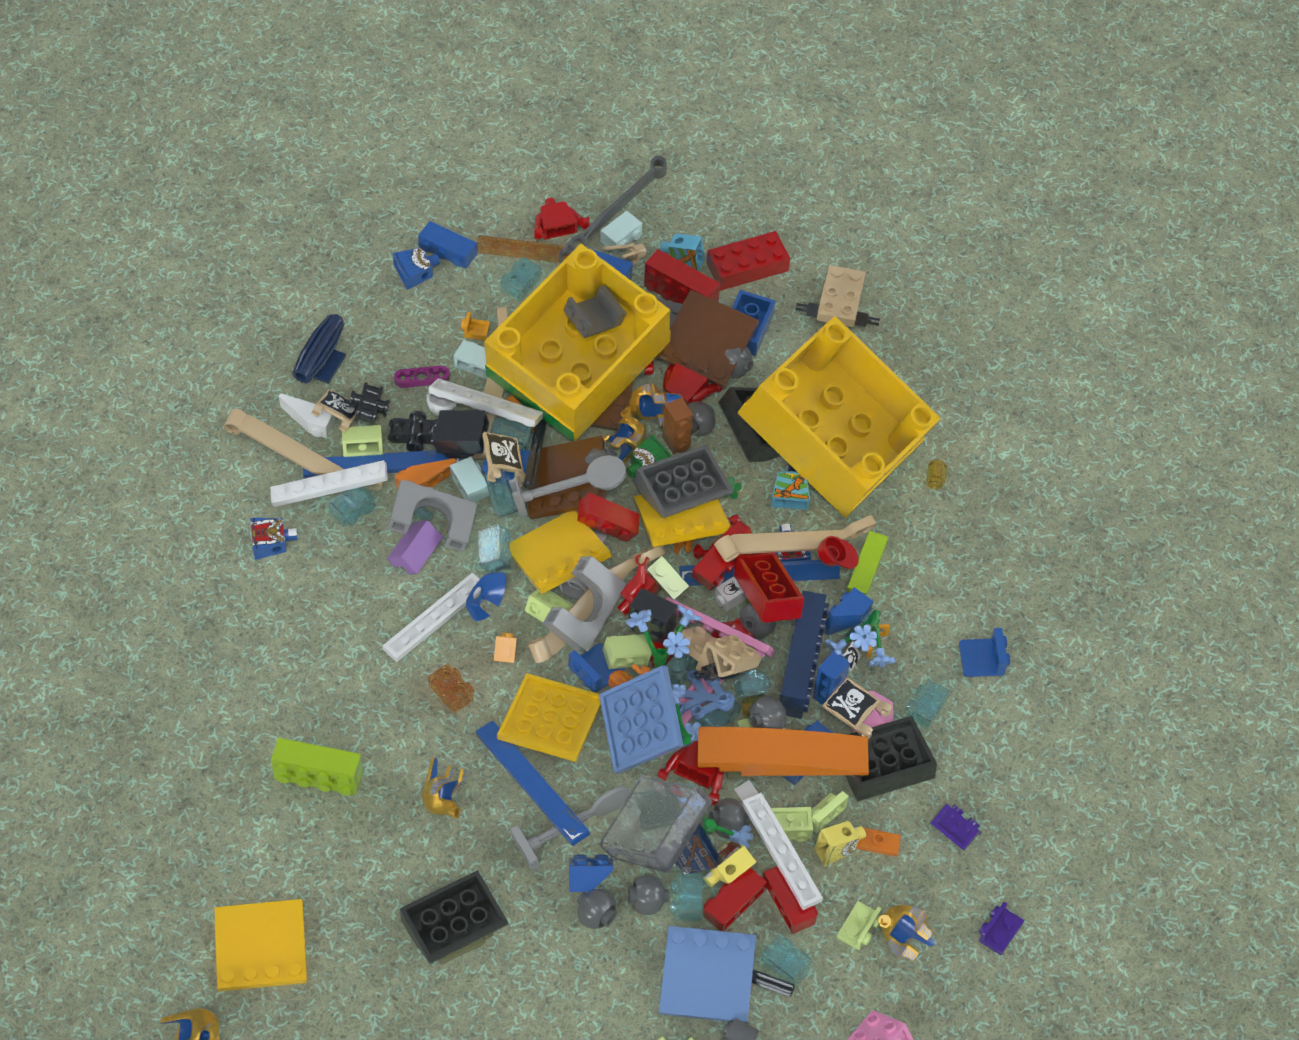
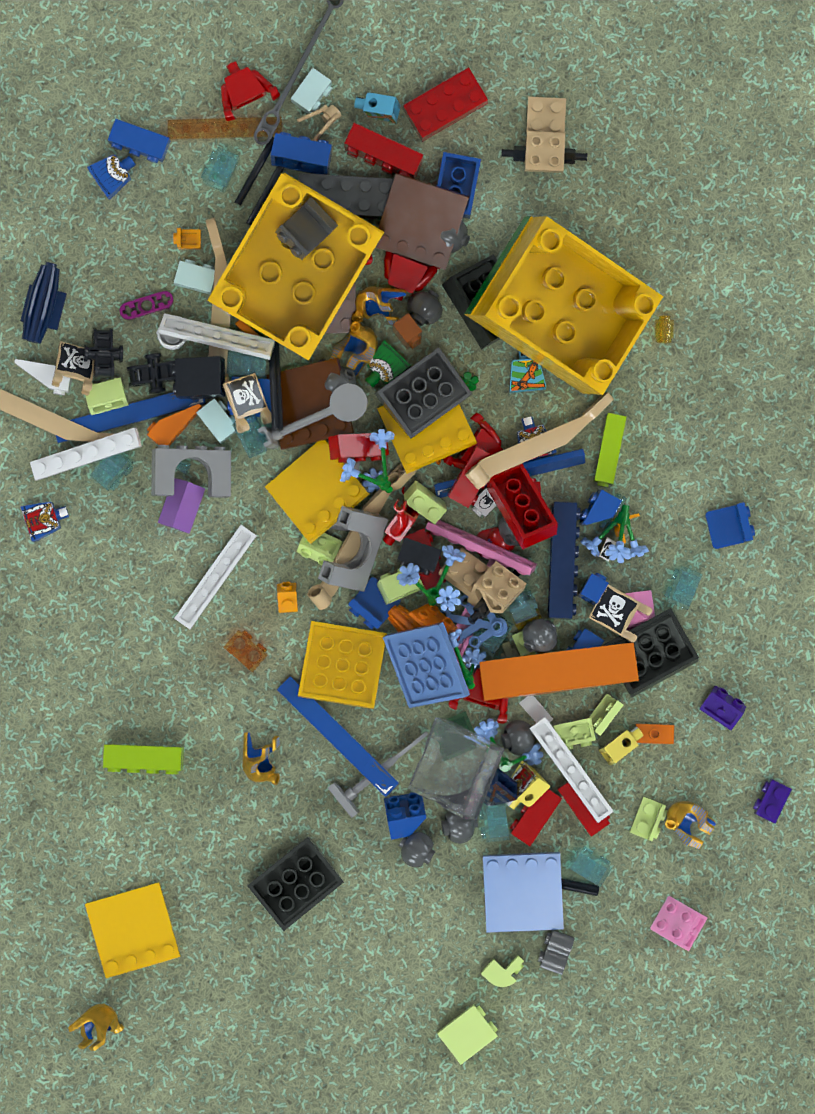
camera: 10 degrees left, 30 degrees up
blue piece [466,572,506,621] -> none
clear light blue brick [478,524,511,573] -> none
red cap [817,536,859,569] -> none
none -> light blue plant [340,429,395,493]

